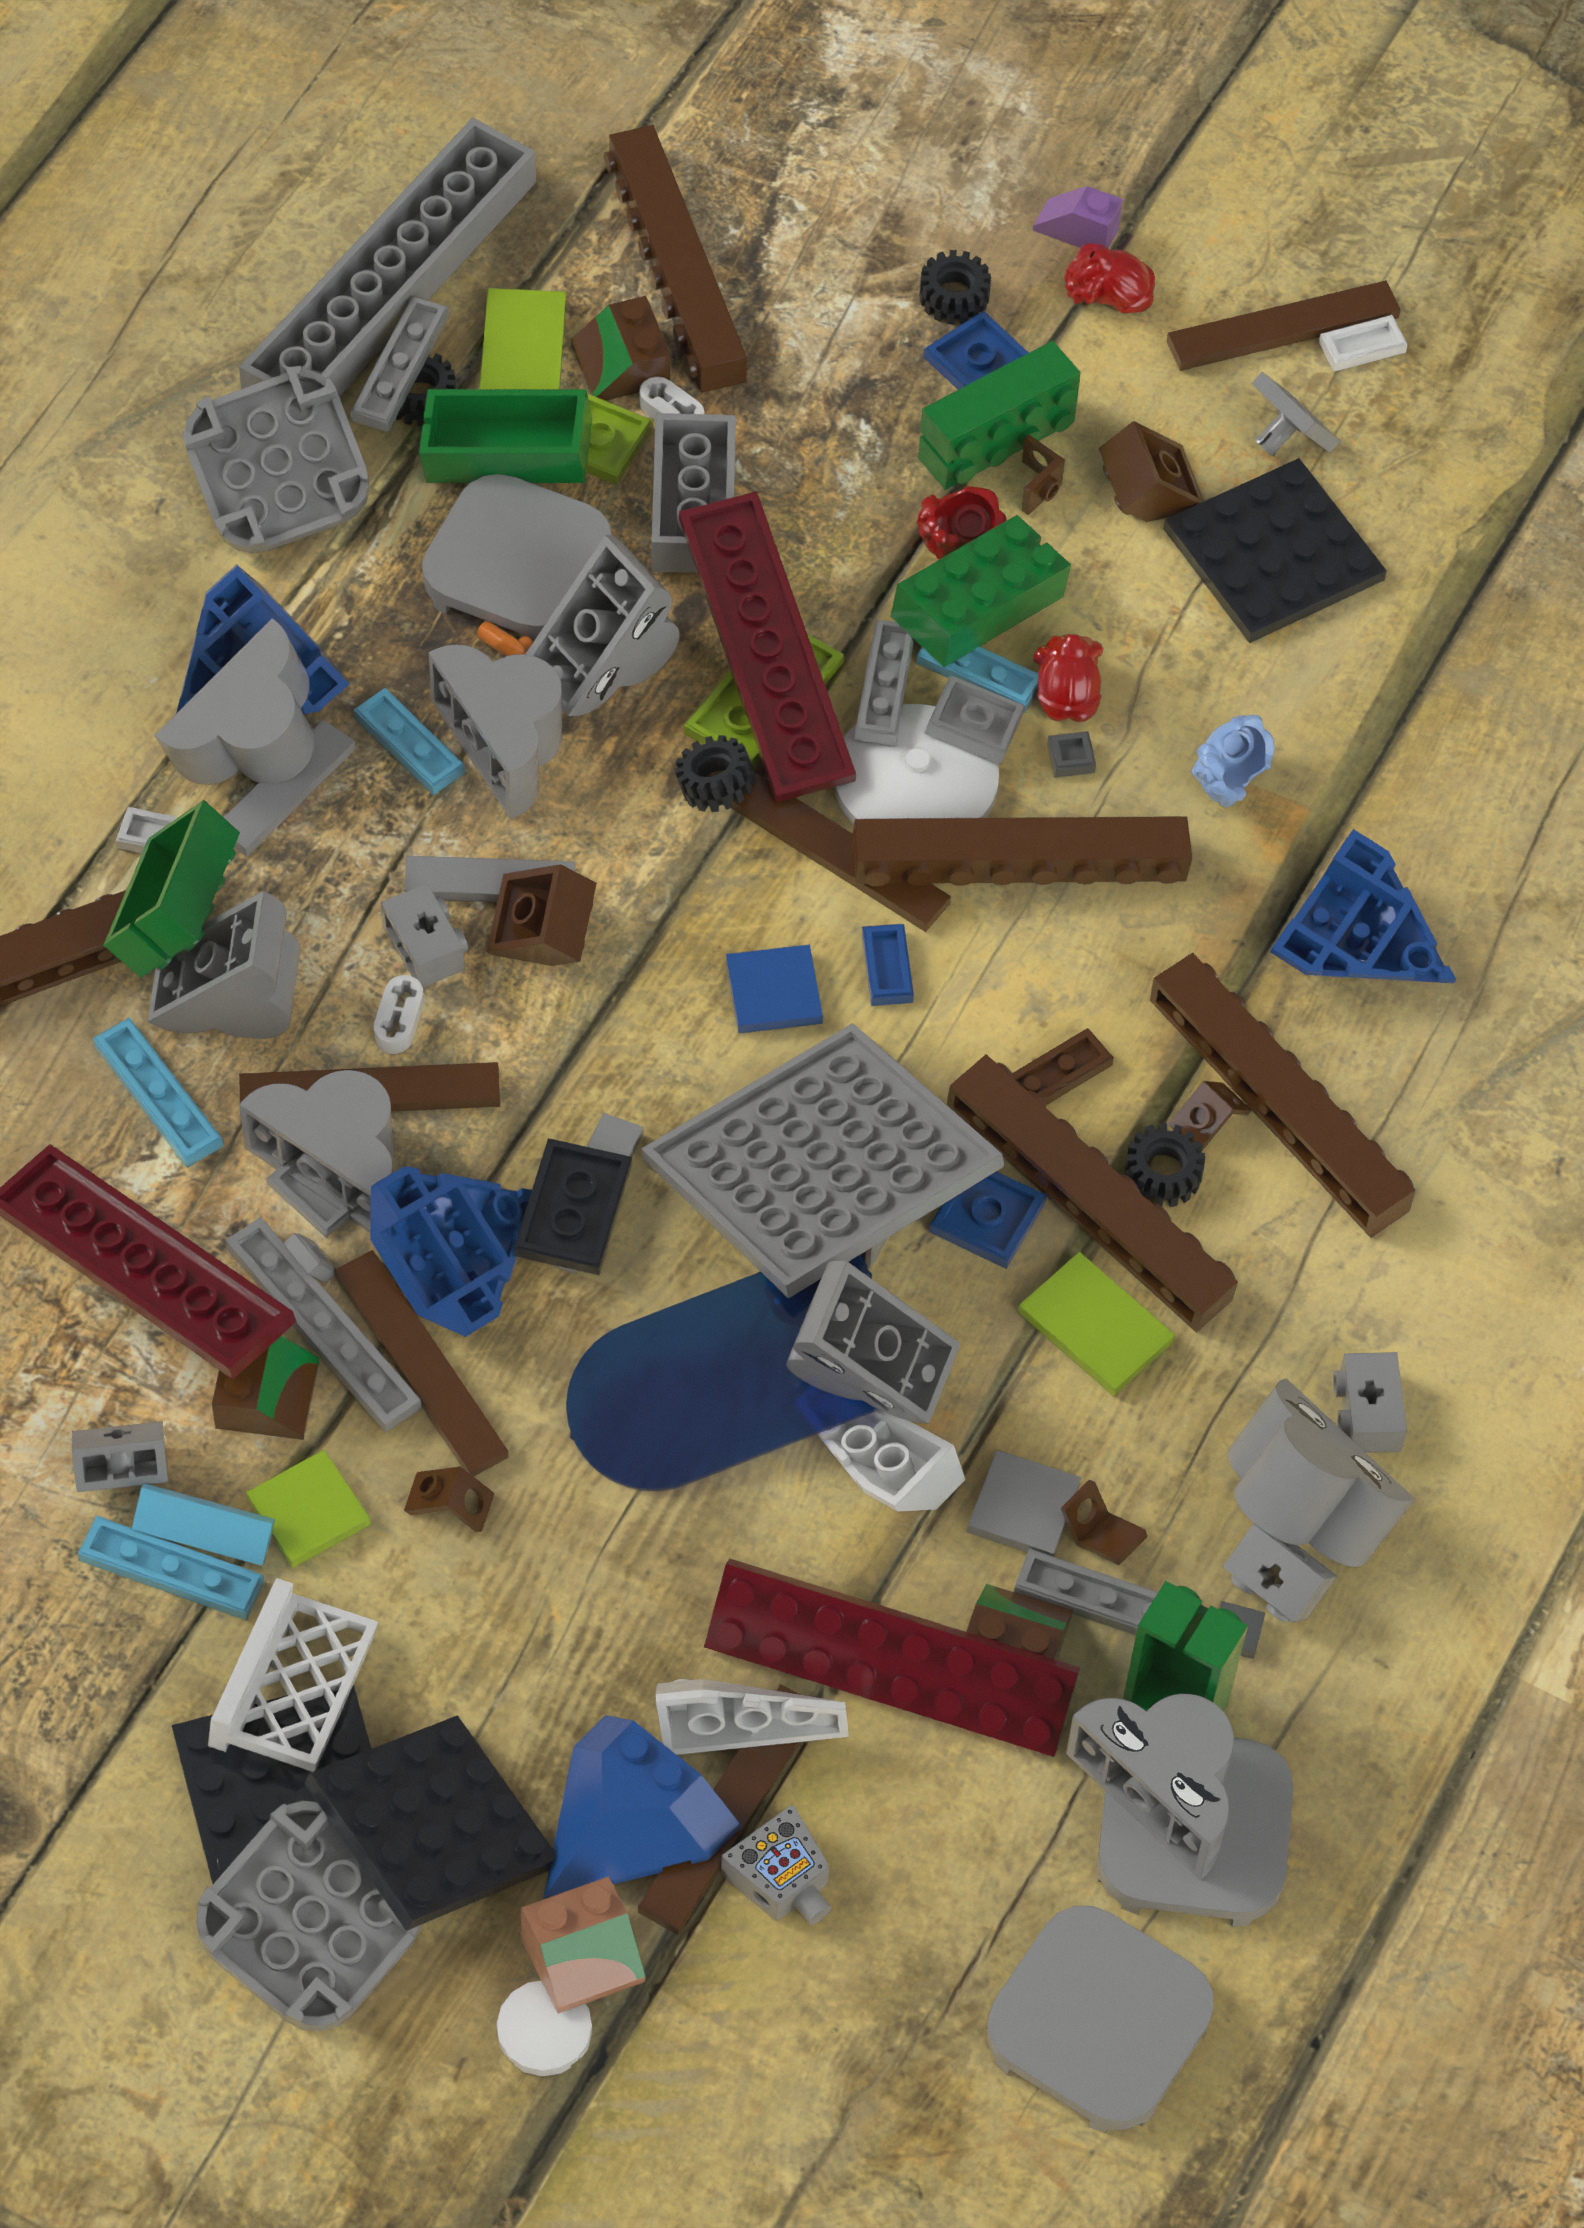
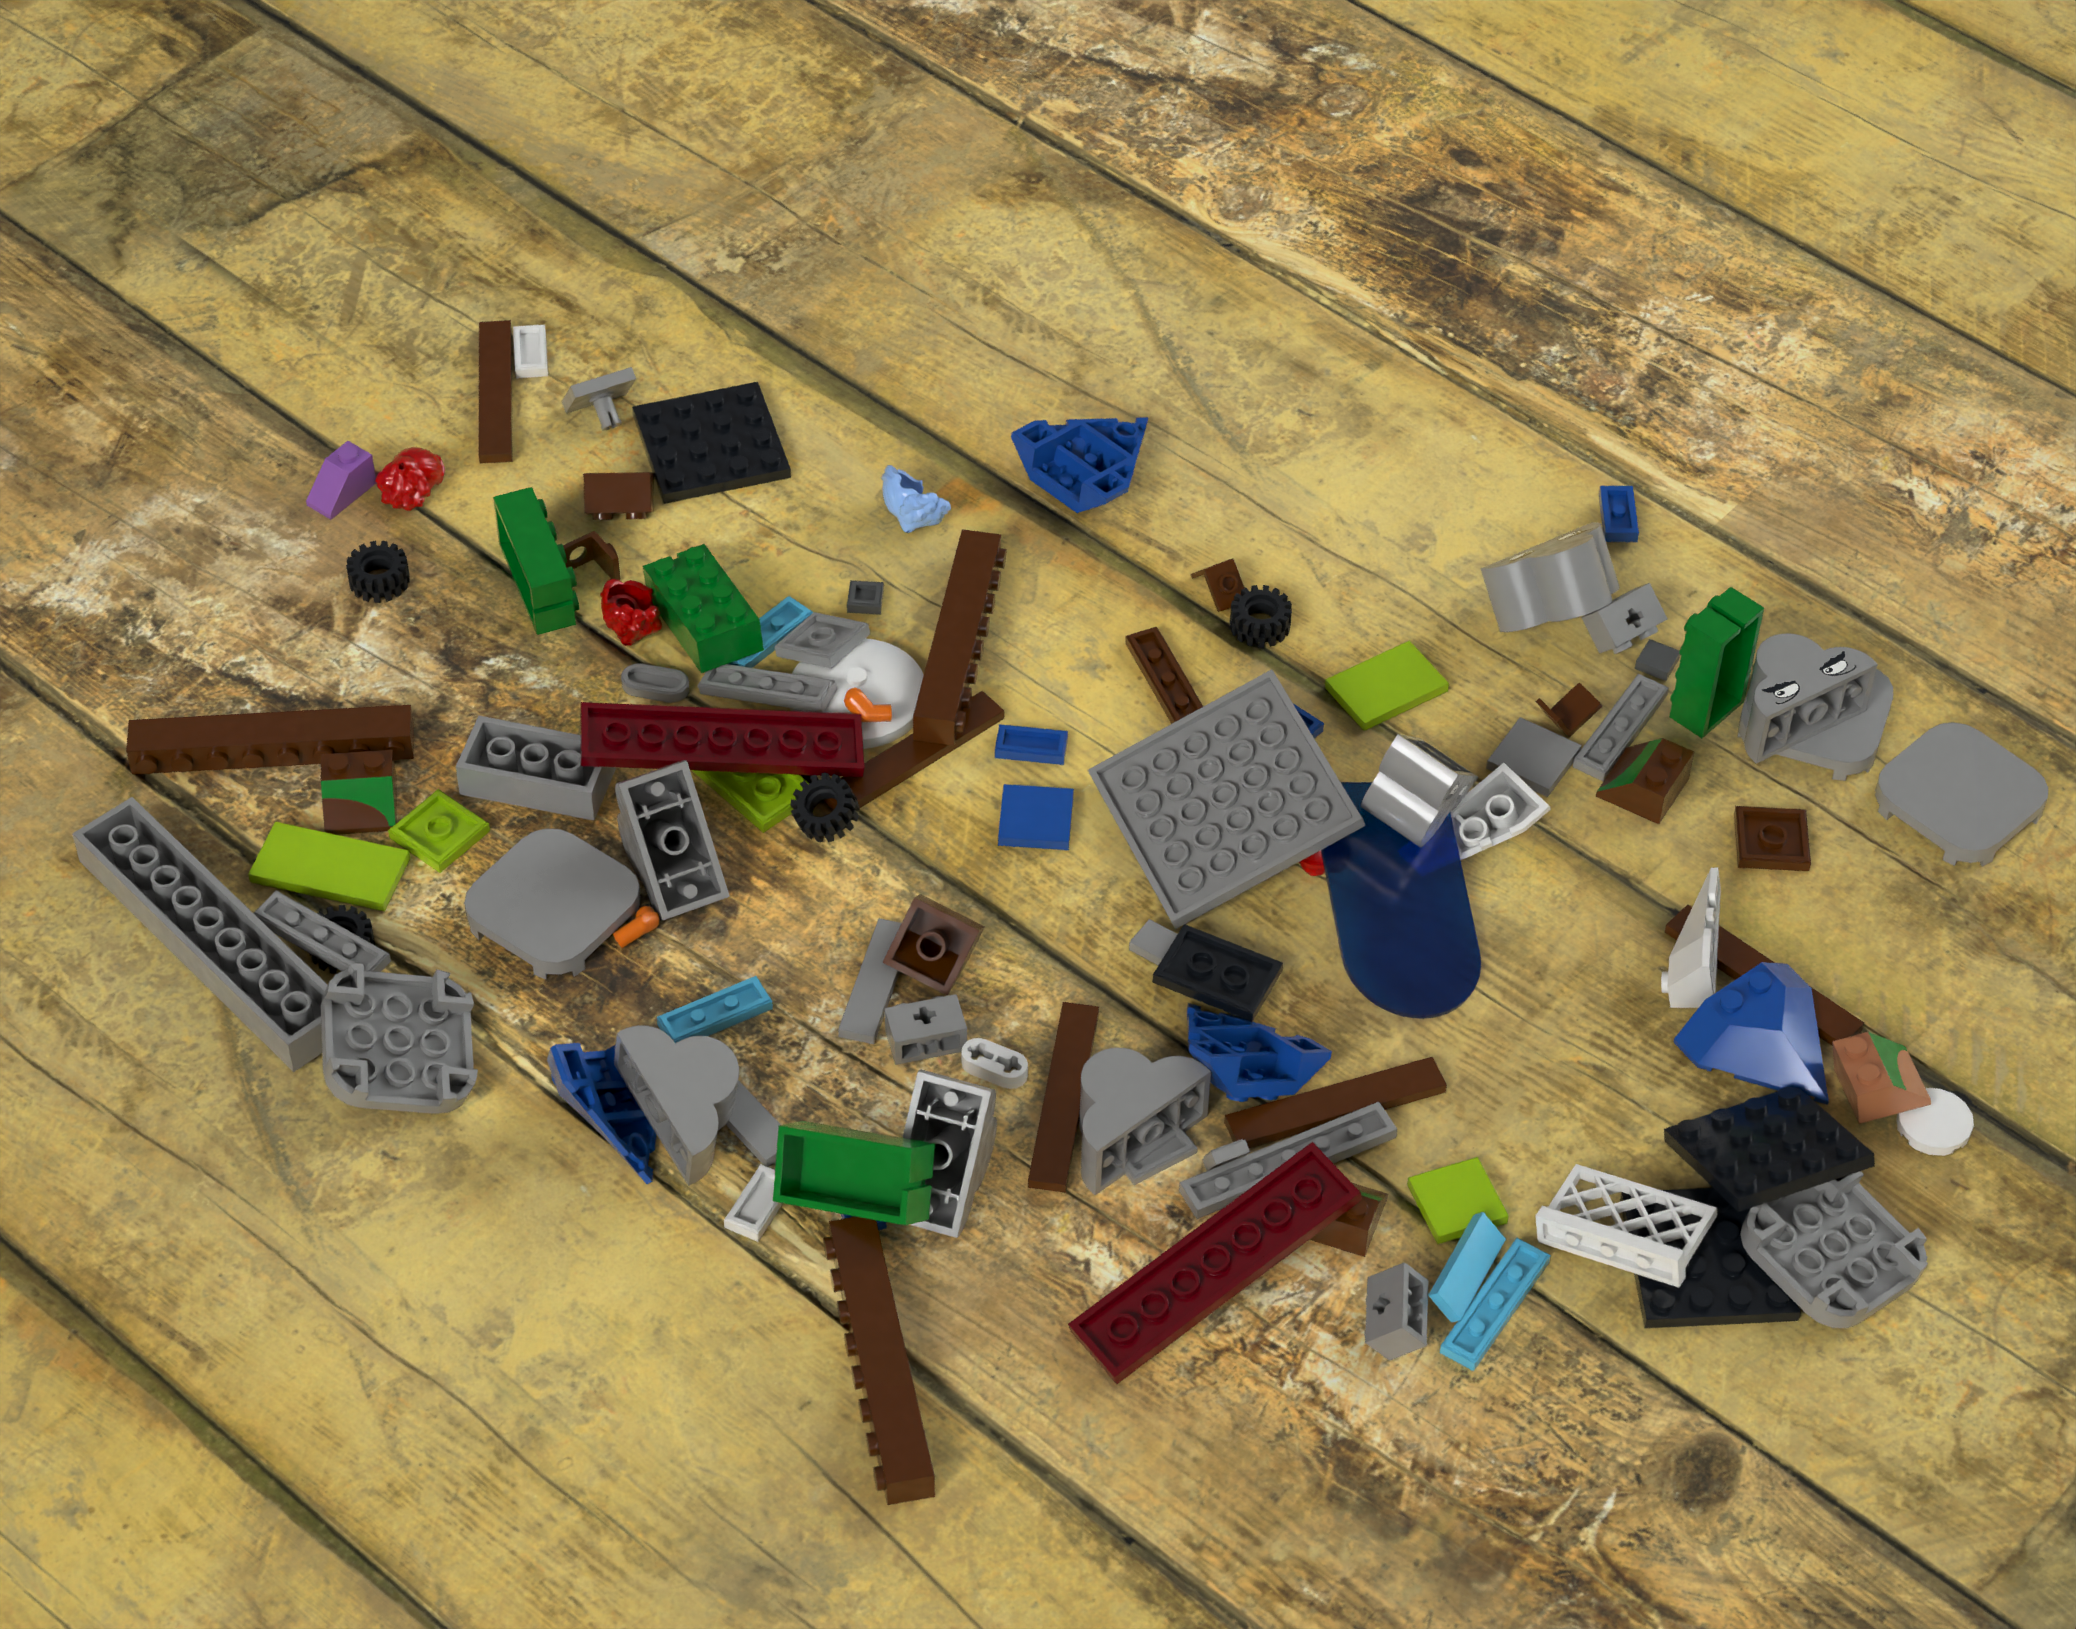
camera: 75 degrees left, 10 degrees down
medium azure tile [93,1017,223,1168] -> none
reddish brown bracket [404,1466,494,1532] -> none
green piece [419,389,592,483] -> none
light grey brick [429,645,563,820] -> none
white beam [639,377,705,420] -> none
dark red plate [704,1558,1081,1757] -> none
light grey torso [721,1805,832,1925] -> none
blue tile [924,310,1029,390] -> none
reddish brown brick [947,1054,1238,1333] -> none
red hair [1033,634,1104,722] -> none
reddish brown brick [1150,952,1416,1238] -> none
light grey brick [1333,1352,1407,1453] -> none
none -> light grey tile [621,663,689,703]
none -> orange arm [844,688,892,722]
none -> blue plate [1599,486,1639,542]
none -> reddish brown tile [1734,806,1811,871]

